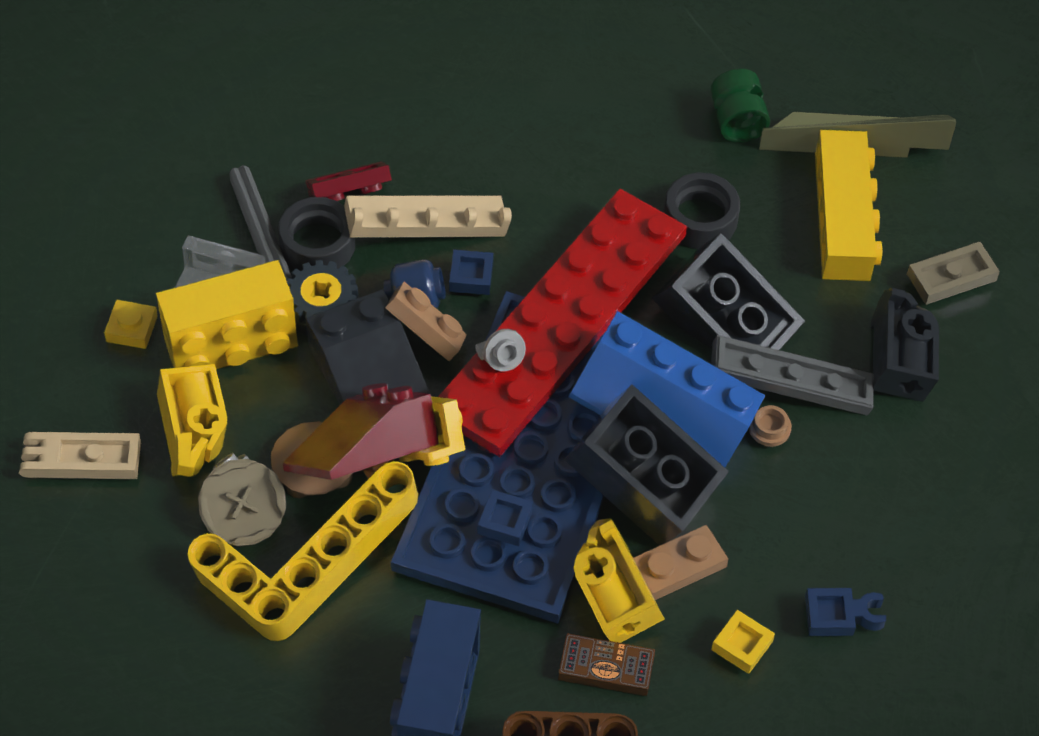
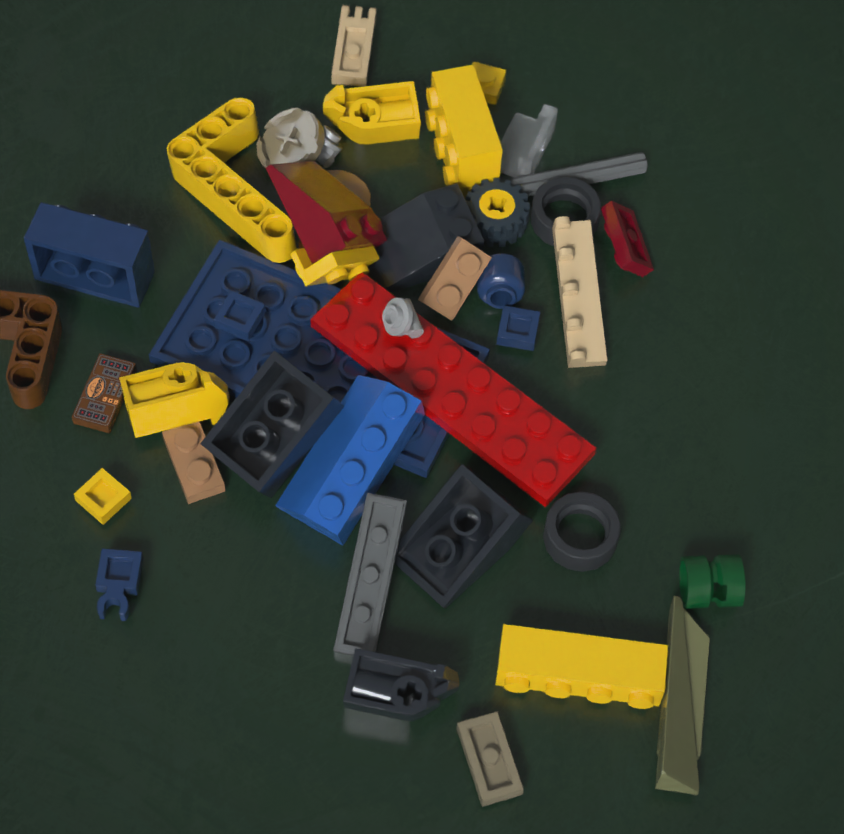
camera: 95 degrees right, 5 degrees up
medium nougat plate [749,405,792,447] -> none

